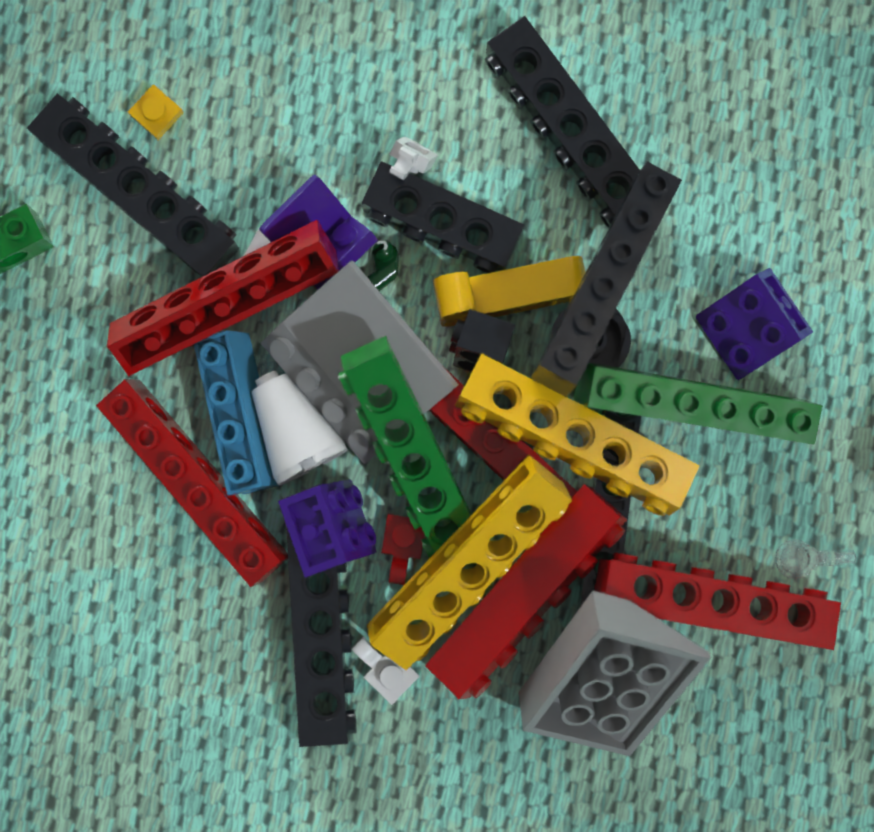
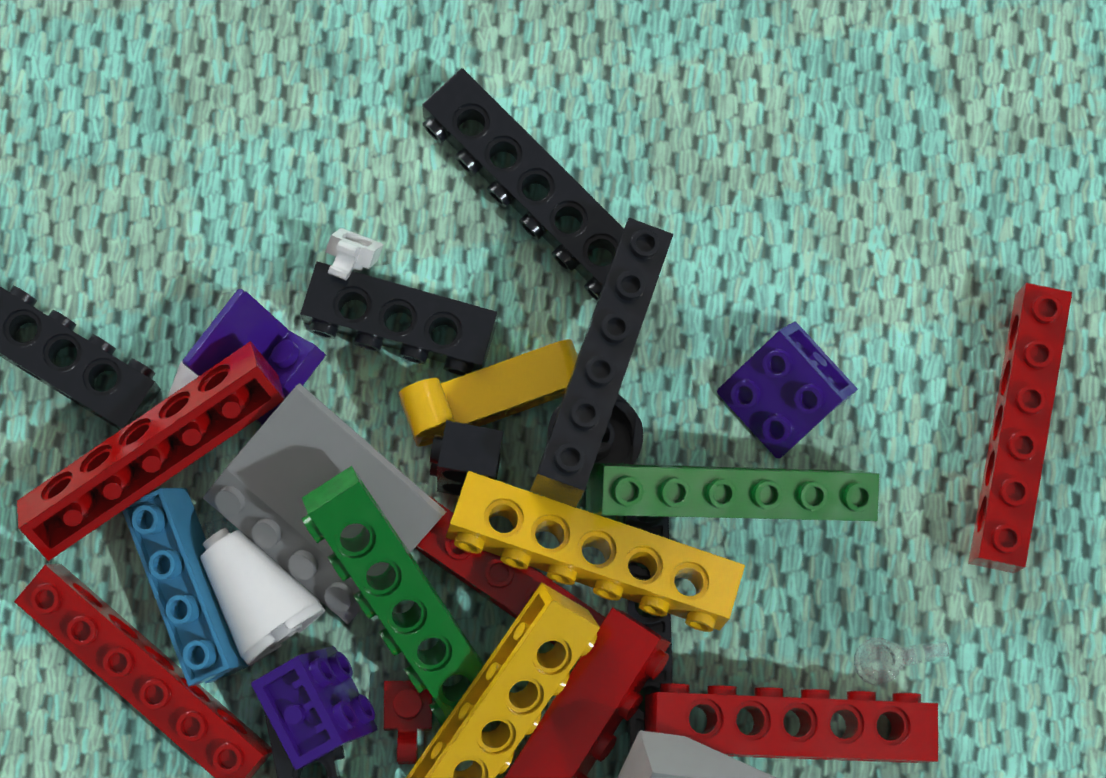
camera: 20 degrees left, 5 degrees down
yellow plate [128,84,184,140] -> none
dark green arm [367,240,399,292] -> none

